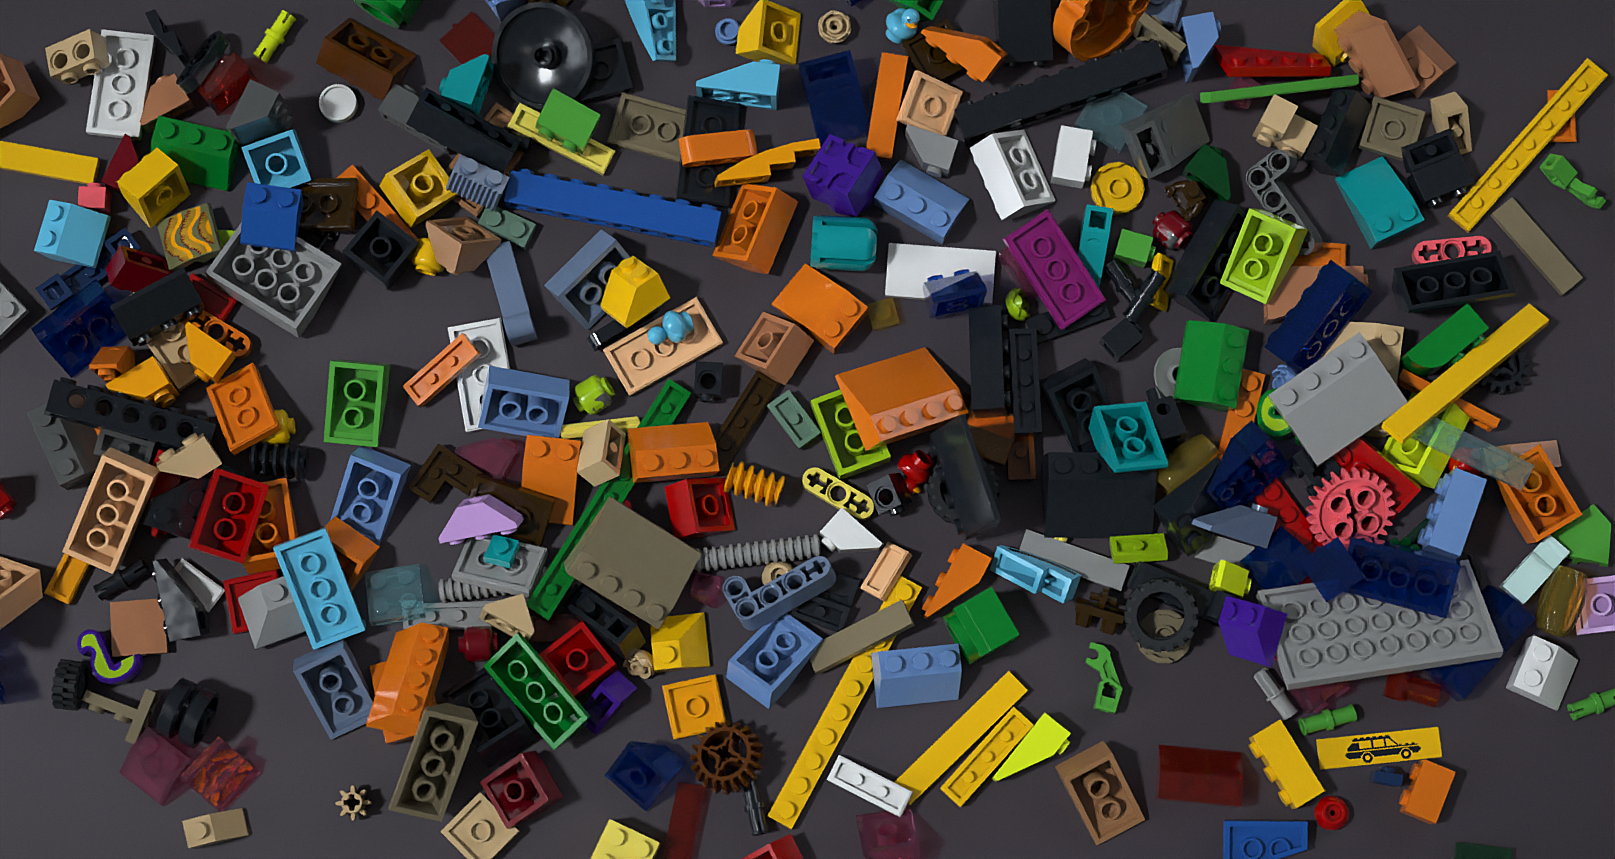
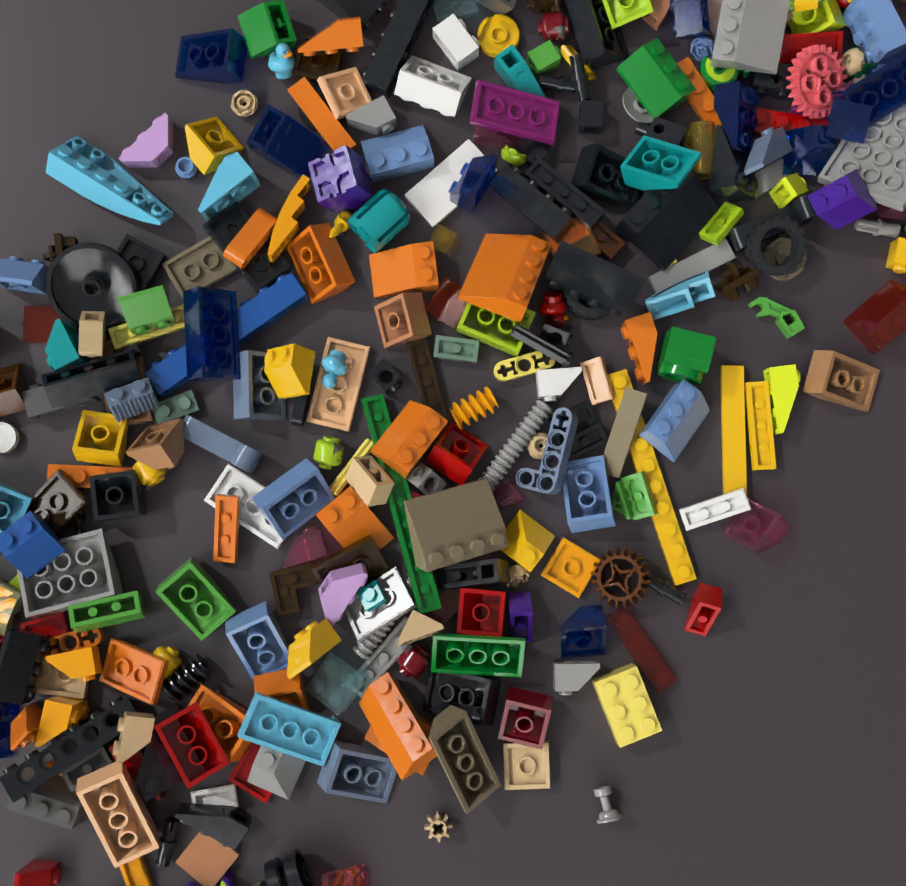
camera: 50 degrees left, 5 degrees up
none -> bright green brick [68,590,146,633]
none -> tan slope [79,311,106,358]
none -> clear blue slope [183,286,241,382]
none -> yellow slope [287,618,342,679]
none -> yellow bar [329,211,352,238]
none -> light grey brick [406,461,447,495]
none -> clear red piece [425,277,468,329]
none -> black axle [510,324,573,368]
none -> light grey slope [553,661,600,695]
none -> bright green slope [611,471,658,520]
none -> tan plate [841,48,865,77]

